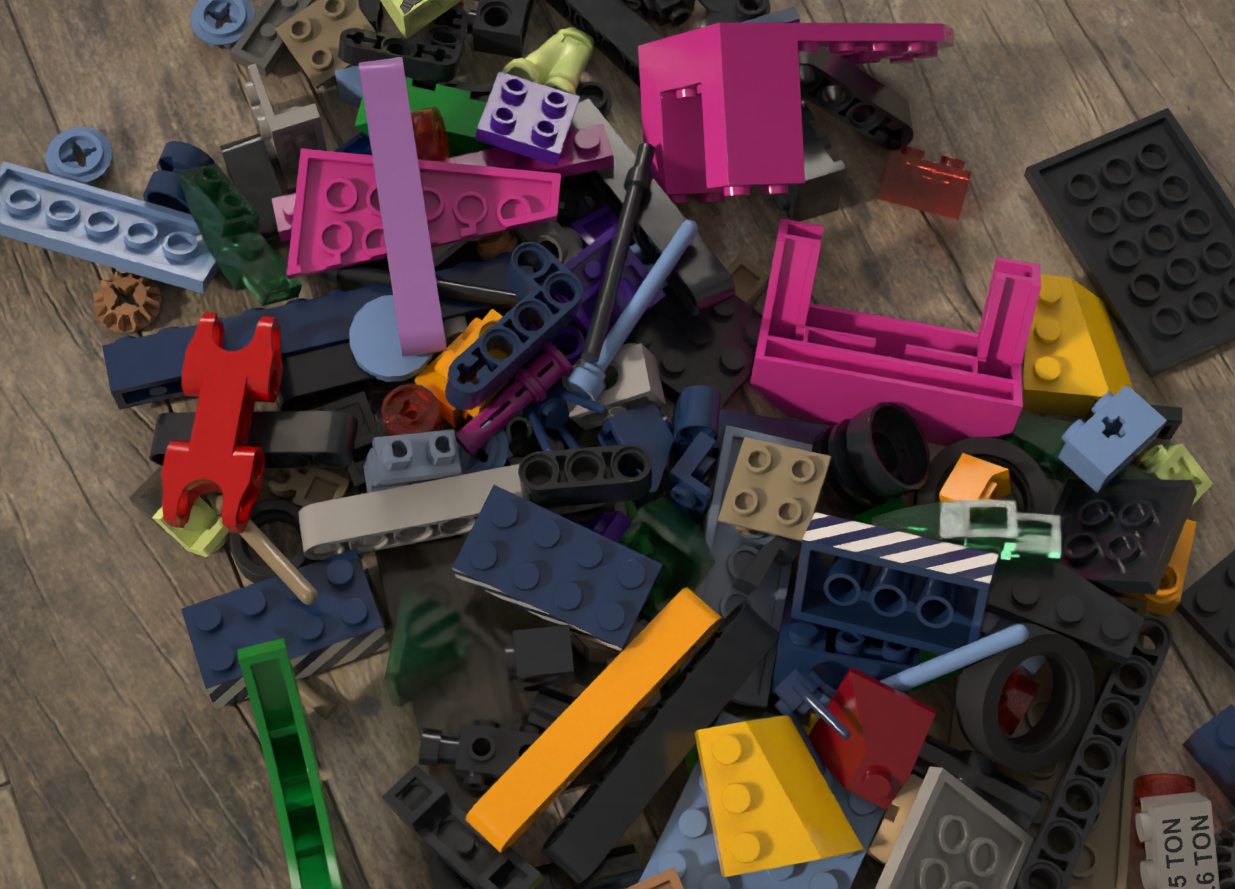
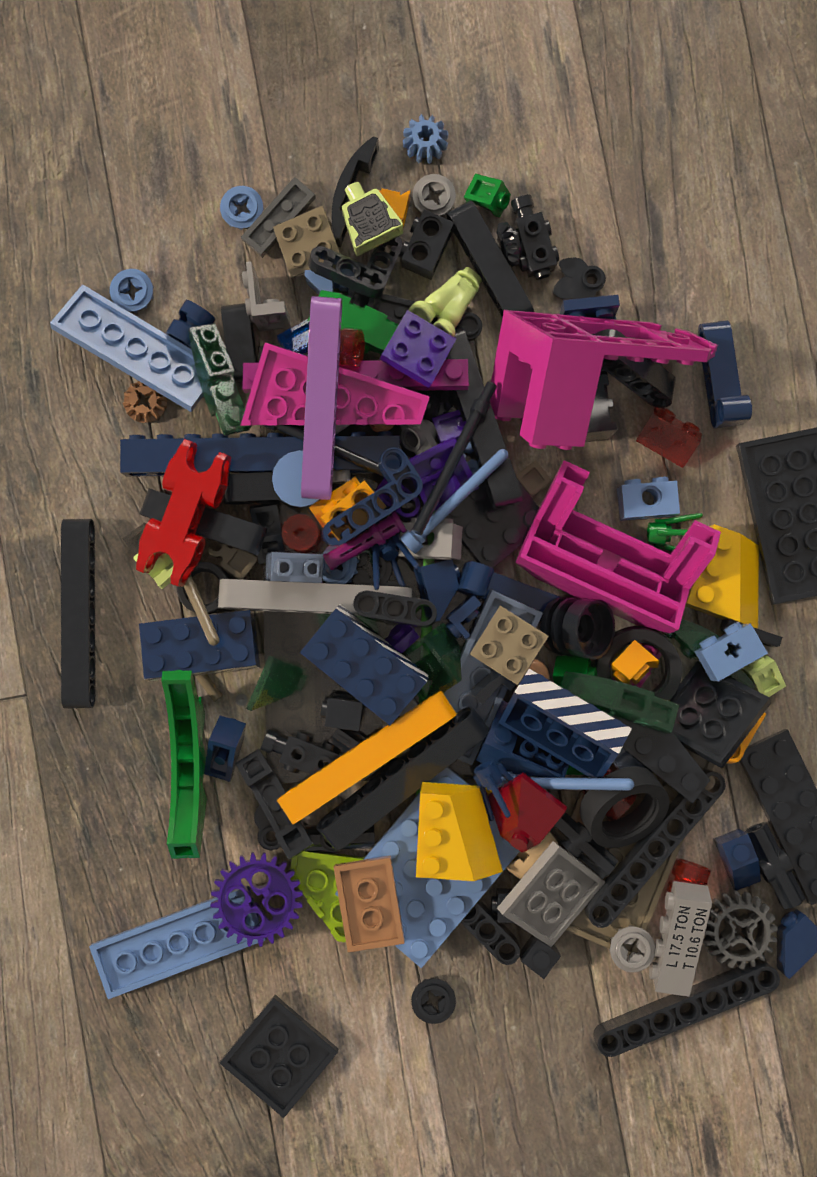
camera: 20 degrees right, 20 degrees up
none -> black beam [61,519,96,709]
none -> dark blue slope [204,715,246,782]
none -> medium blue brick [617,477,680,521]
none -> green plant [647,513,703,552]
none -> dark blue beam [698,320,752,428]

